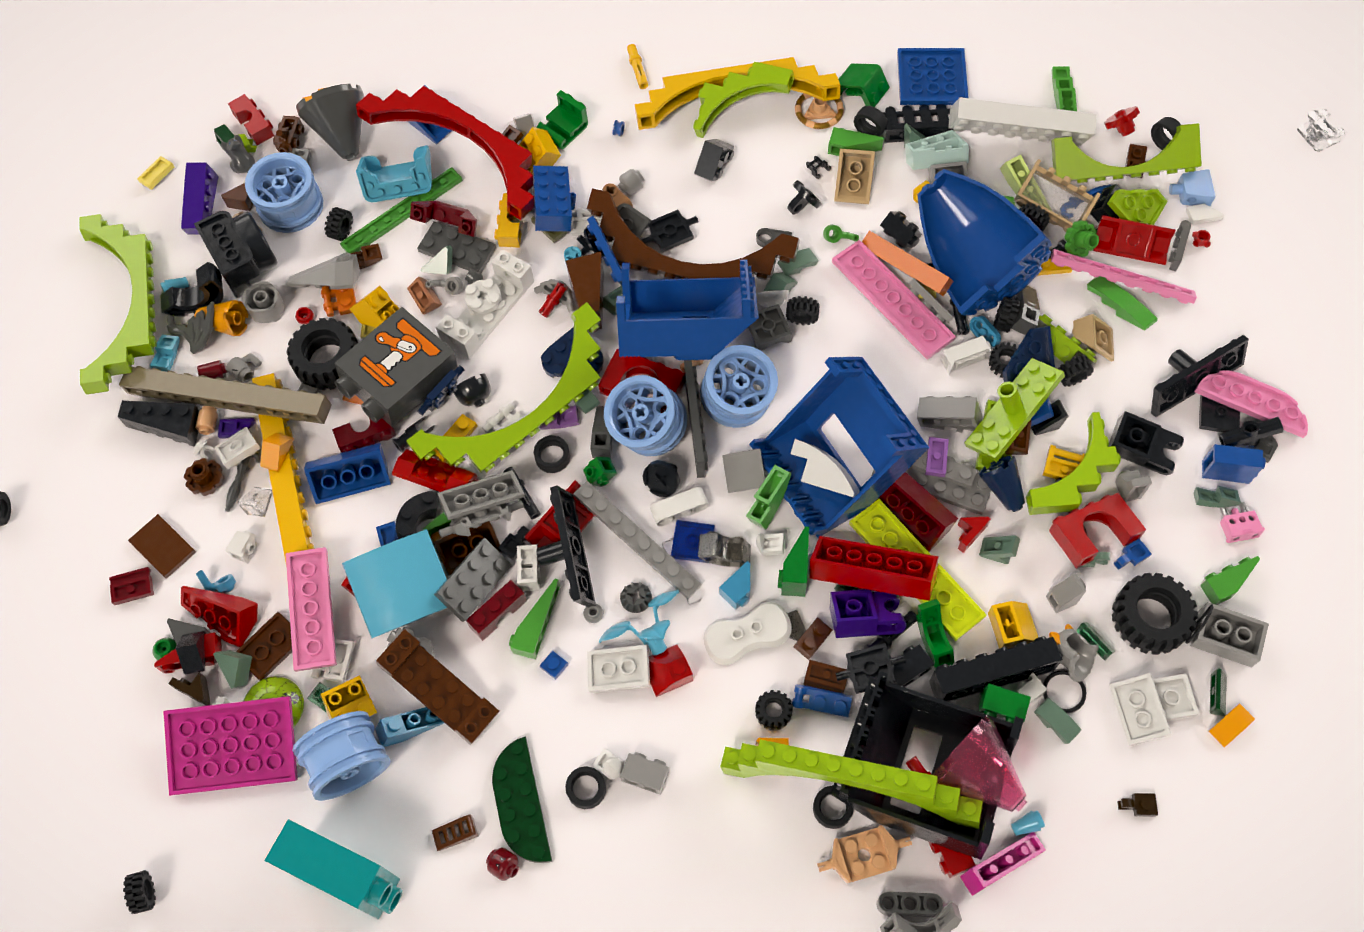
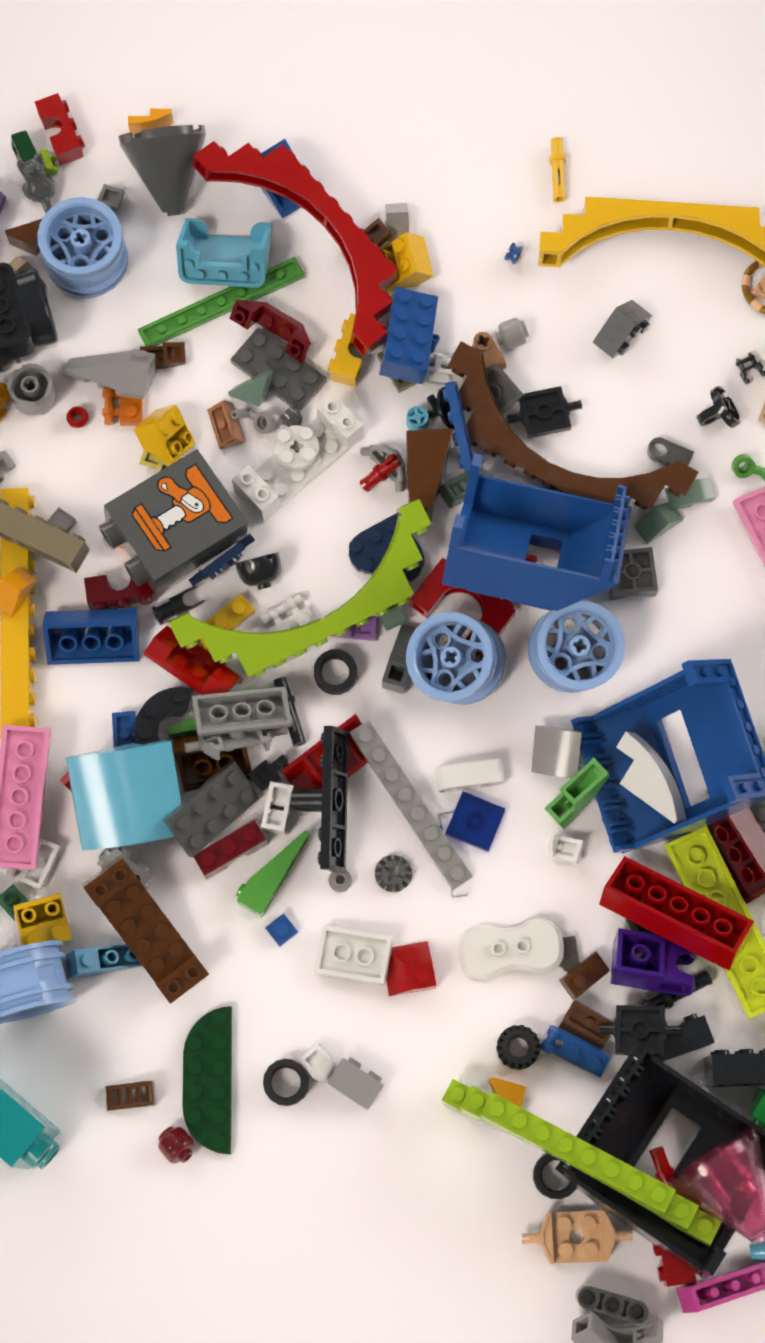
camera: 10 degrees right, 10 degrees up
reddish brown brick [273,115,305,153] -> none
black tyre [286,318,359,390] -> none
black tyre [324,207,353,241] -> none
green piece [536,90,588,150] -> none
green brick [583,457,617,487] -> none
medium azure plant [599,590,679,655] -> none
black tile [642,460,680,497] -> none
dark grey plate [684,360,708,478] -> none
lime arch [693,61,794,138] -> none
clear smoke brick [698,531,751,568] -> none
dark azure slope [719,561,750,610] -> none
white tile [756,290,789,308] -> none
green slope [777,526,809,597] -> none
black tyre [786,296,820,326] -> none
green arch [916,599,955,670] -> none

